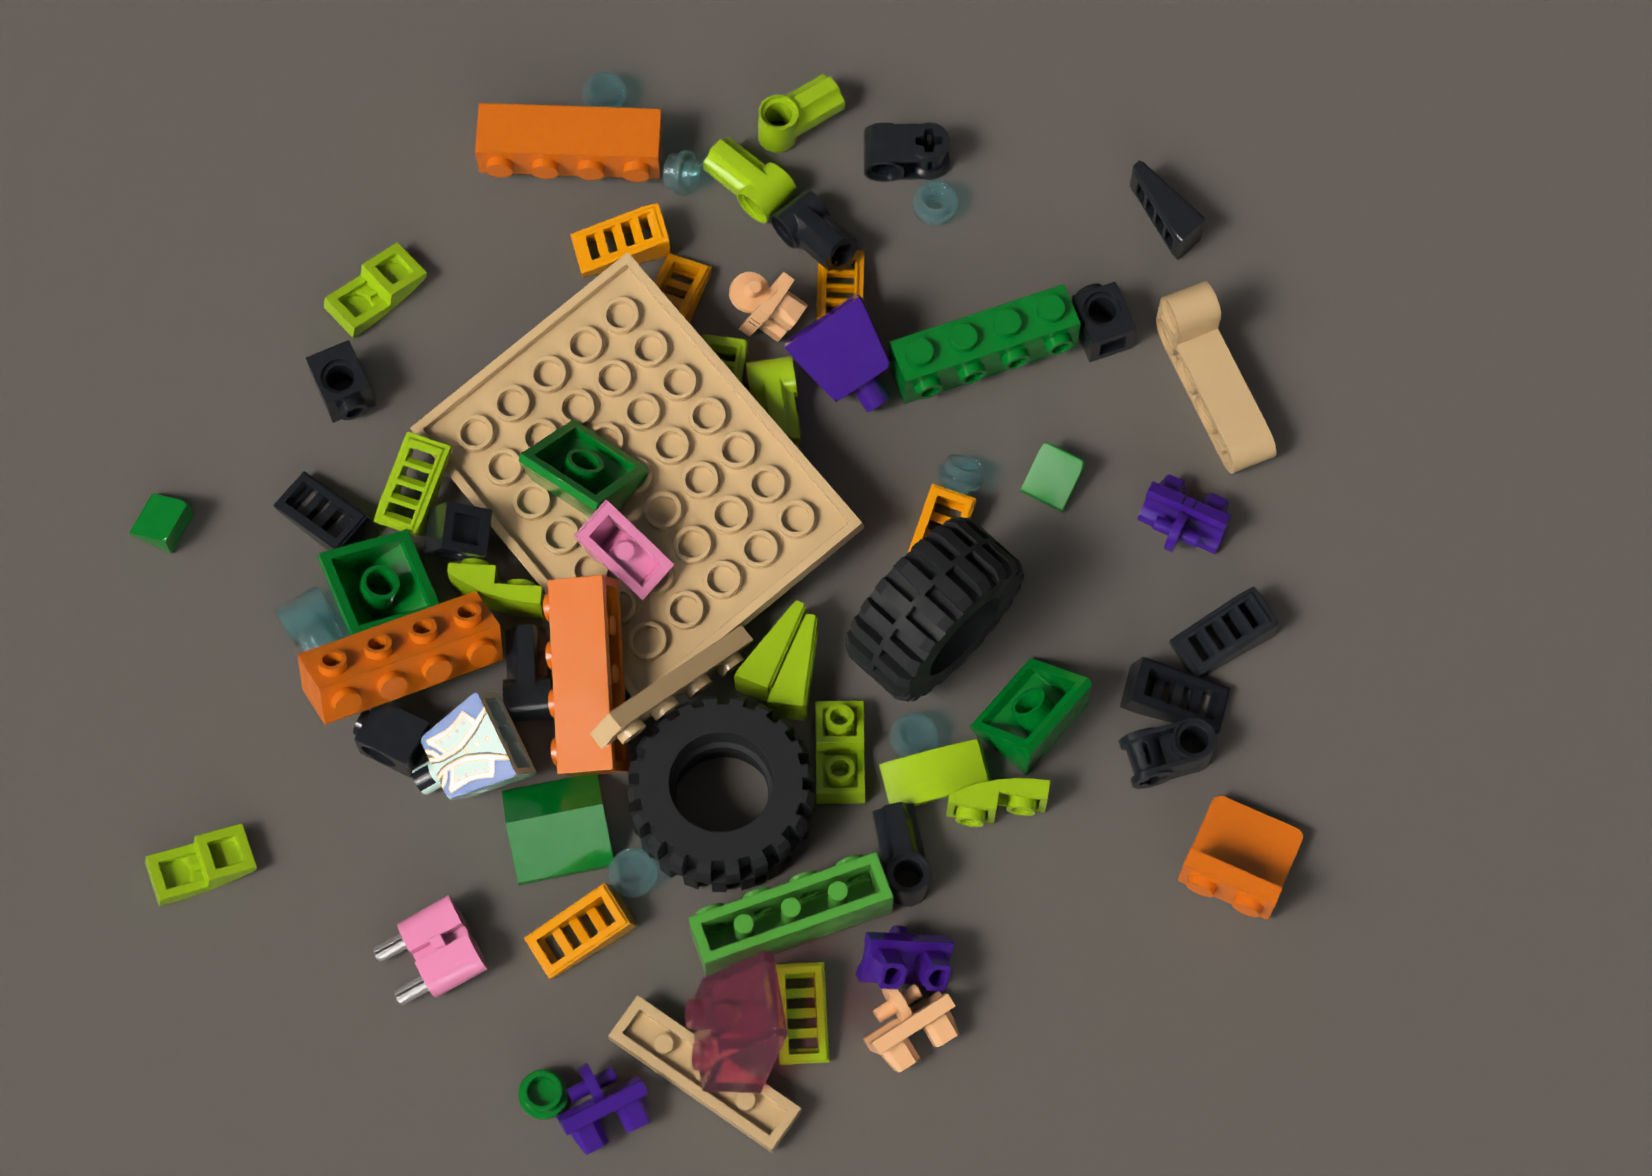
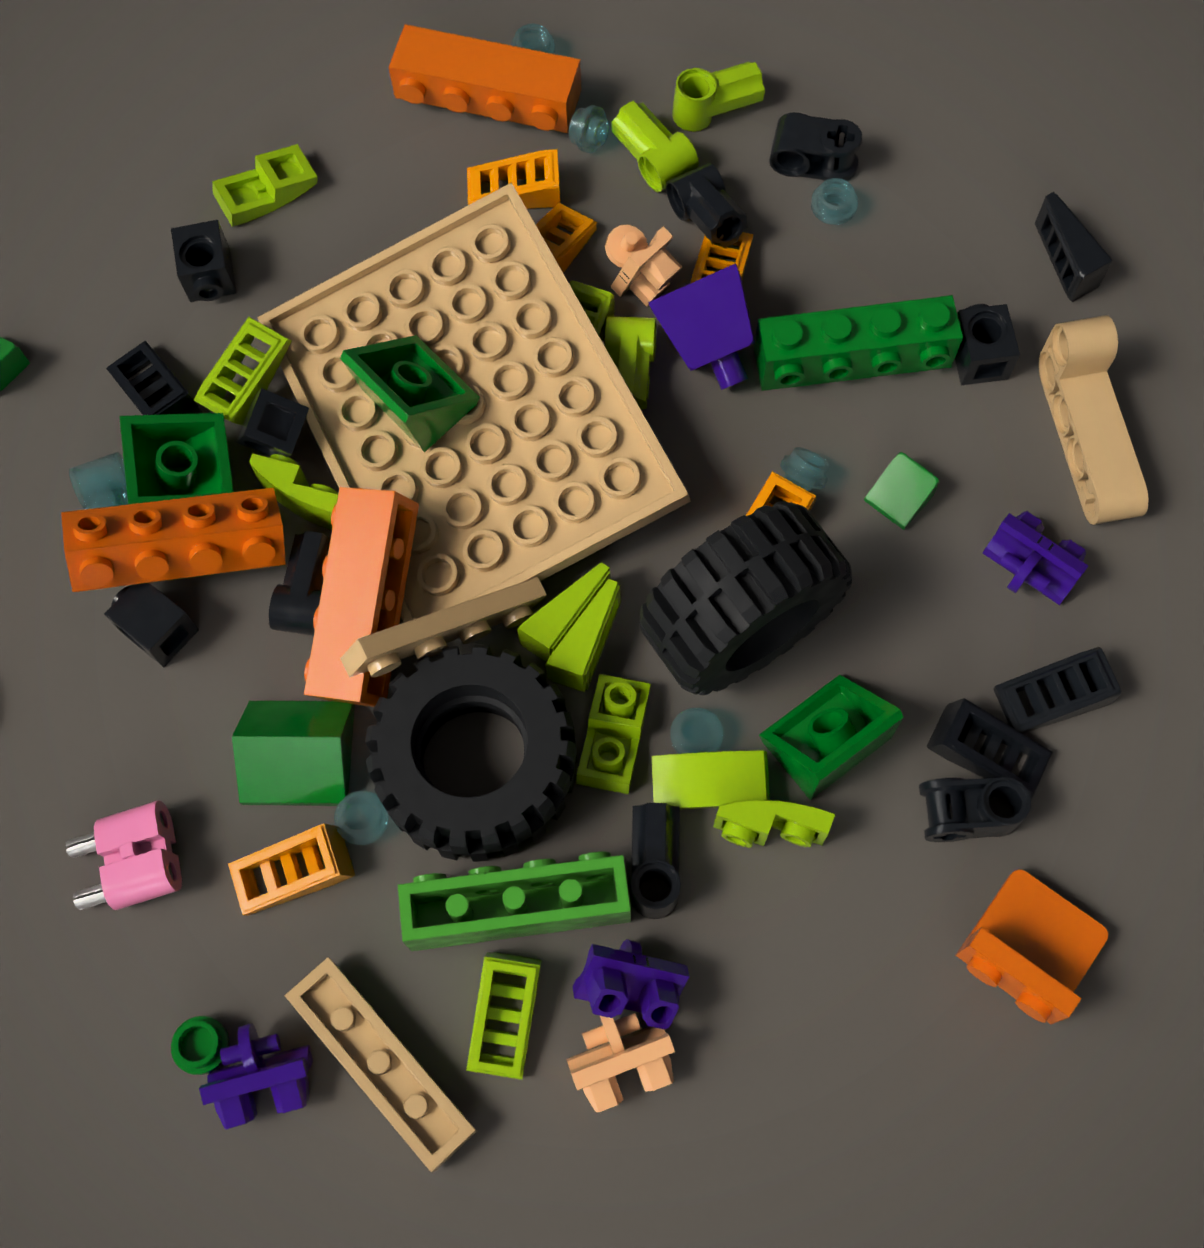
camera: 15 degrees right, 0 degrees up
torso [412,691,537,800] -> none
bright pink slope [573,500,675,600] -> none
clear pink slope [685,951,788,1093] -> none

